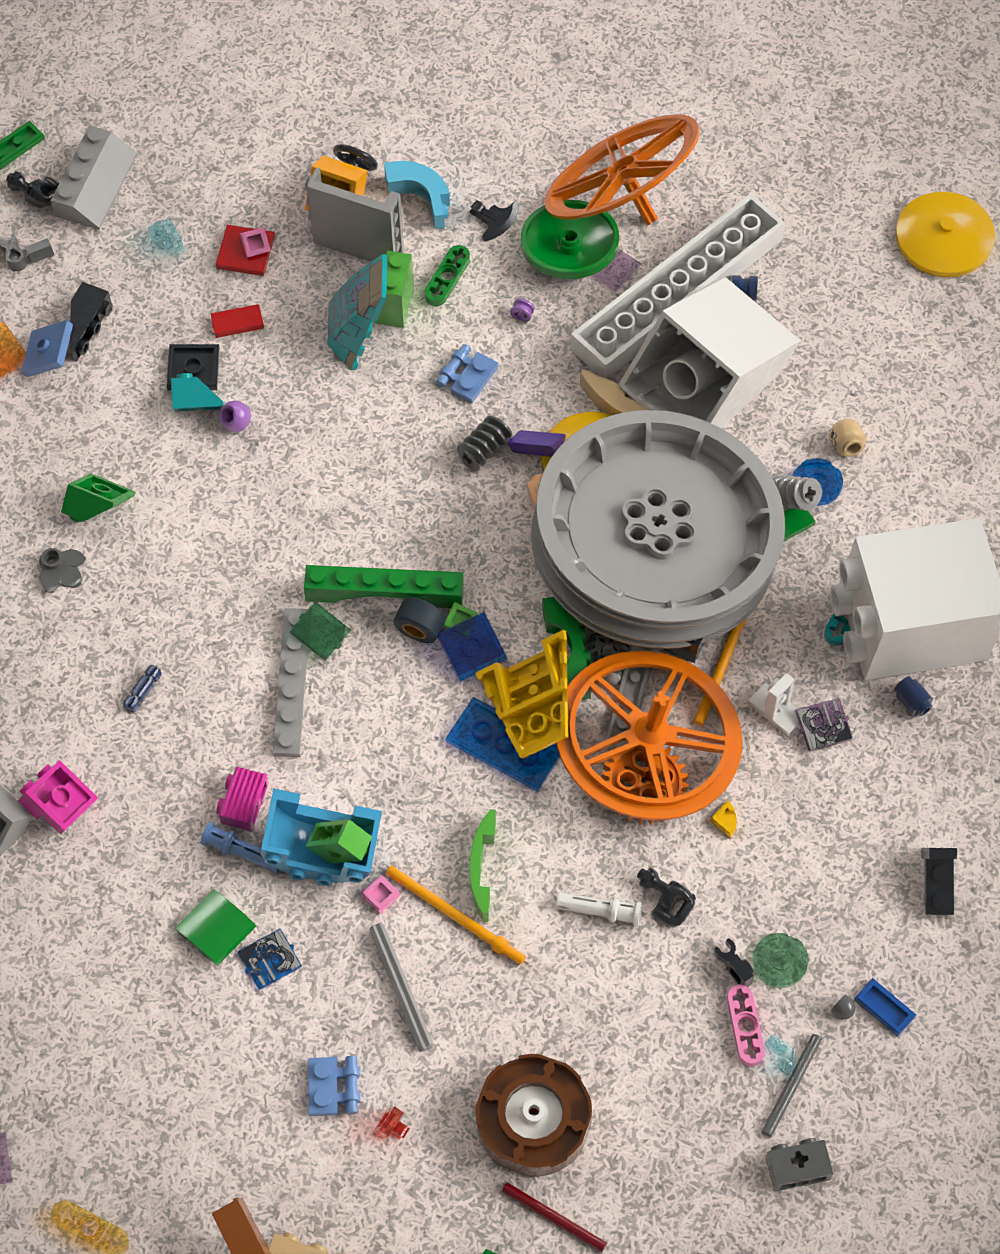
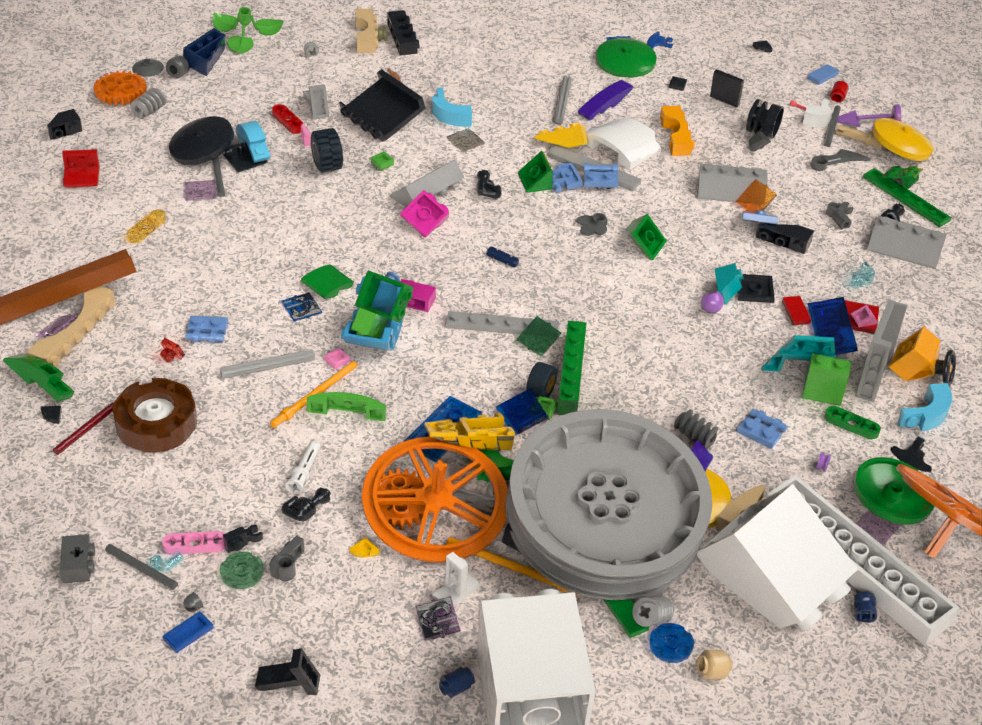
camera: 90 degrees right, 20 degrees down
none -> dark grey plate [269,535,304,581]
none -> green window [354,270,414,323]
none -> clear blue tile [807,297,858,355]

